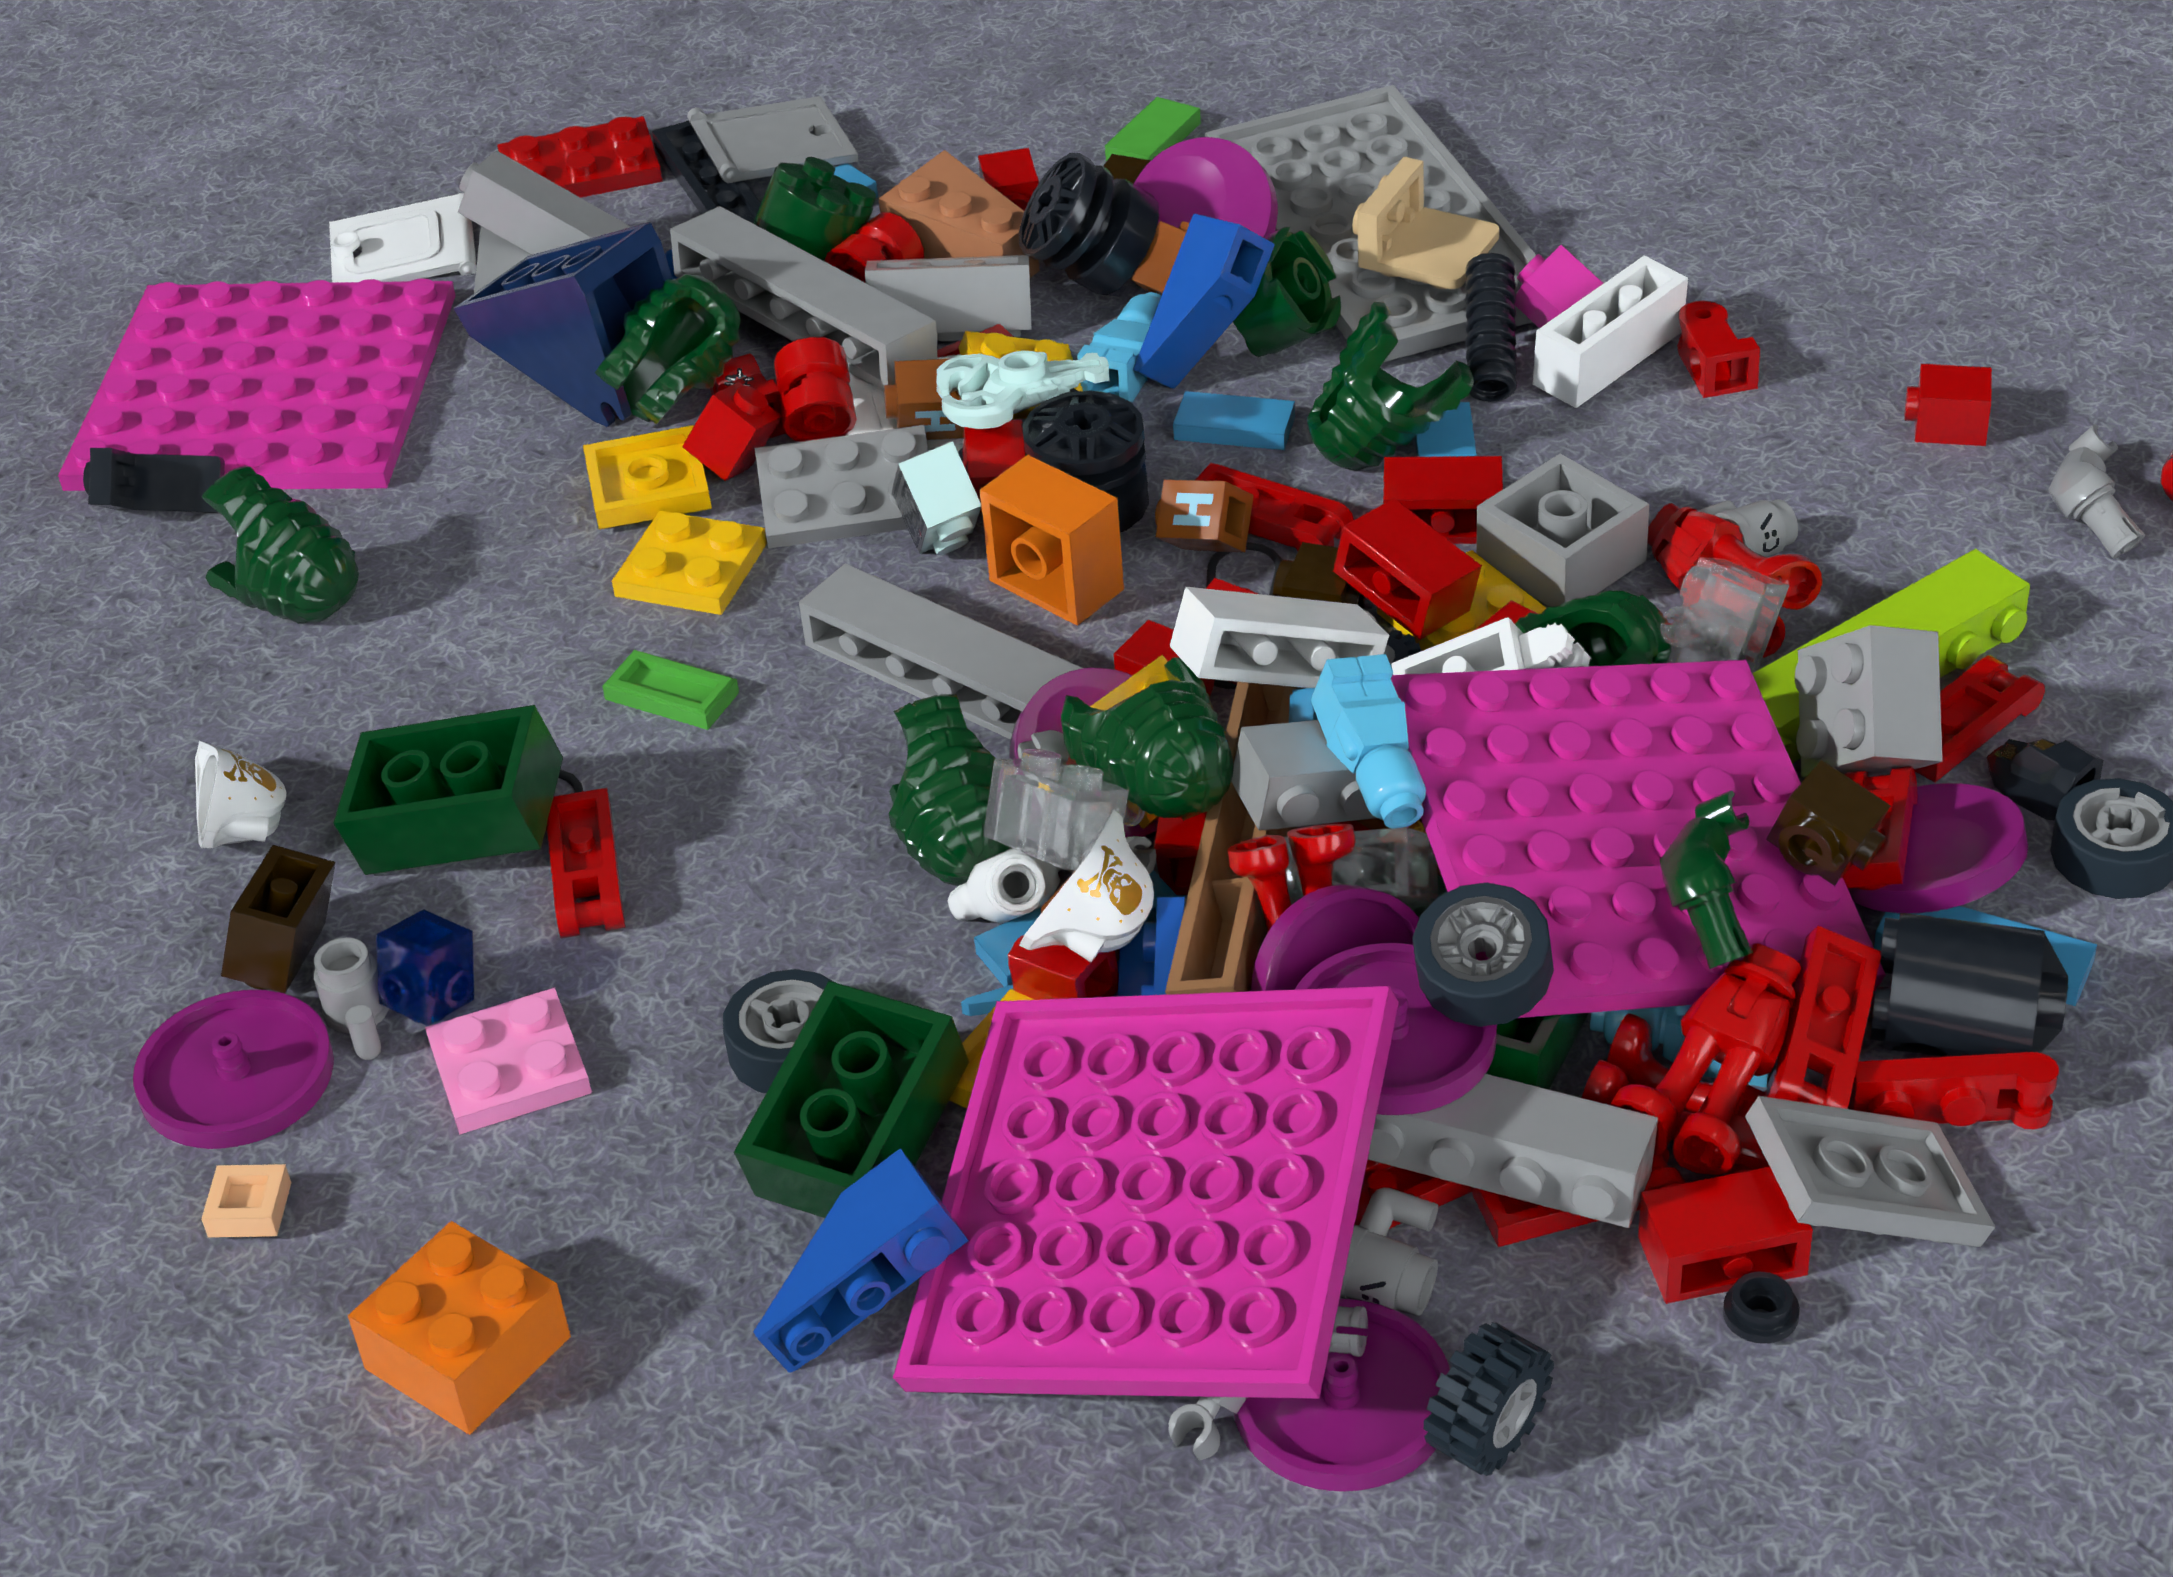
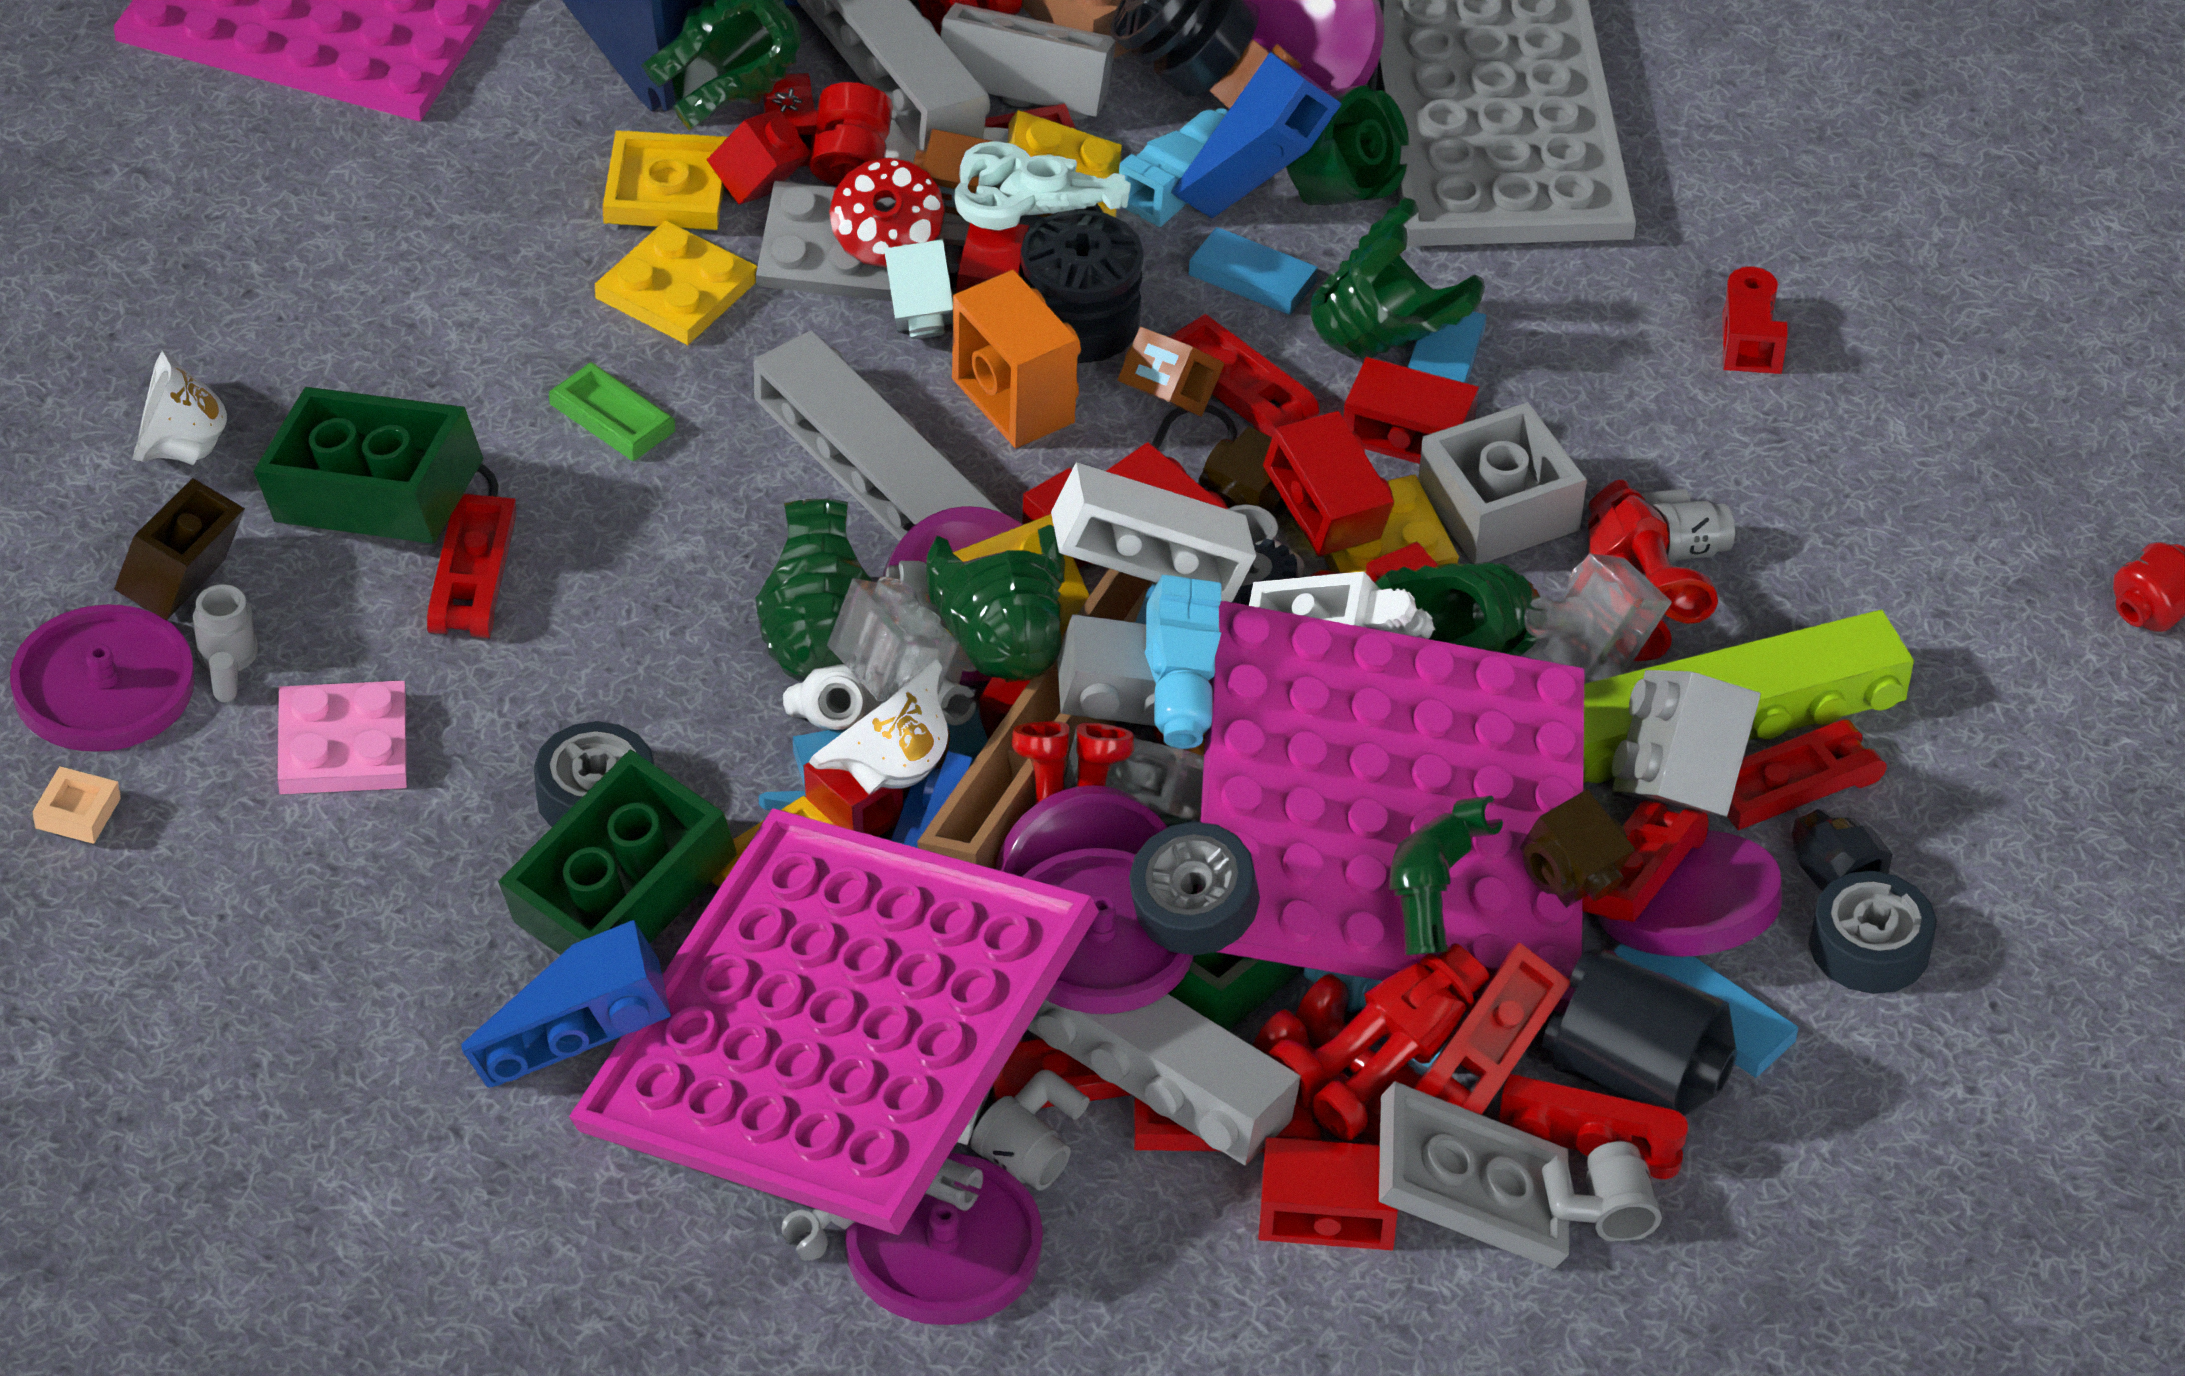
camera: 10 degrees right, 5 degrees up
black bracket [83,448,225,513] -> none
dark green hair [201,465,359,624] -> none
orange brick [348,1221,571,1435] -> none
clear blue brick [376,909,475,1026] -> none
tan bracket [1352,157,1499,289] -> none
black wheel [1423,1322,1554,1476] -> none
black piece [1465,253,1517,402] -> none
dark pink brick [1514,245,1604,328] -> none
white brick [1533,255,1688,408] -> none
black plate [1723,1272,1800,1344] -> none
red brick [1904,364,1992,446] -> none
light grey arm [2048,424,2146,559] -> none
none -> red dish [829,158,945,268]
none -> light grey piece [1542,1141,1662,1242]

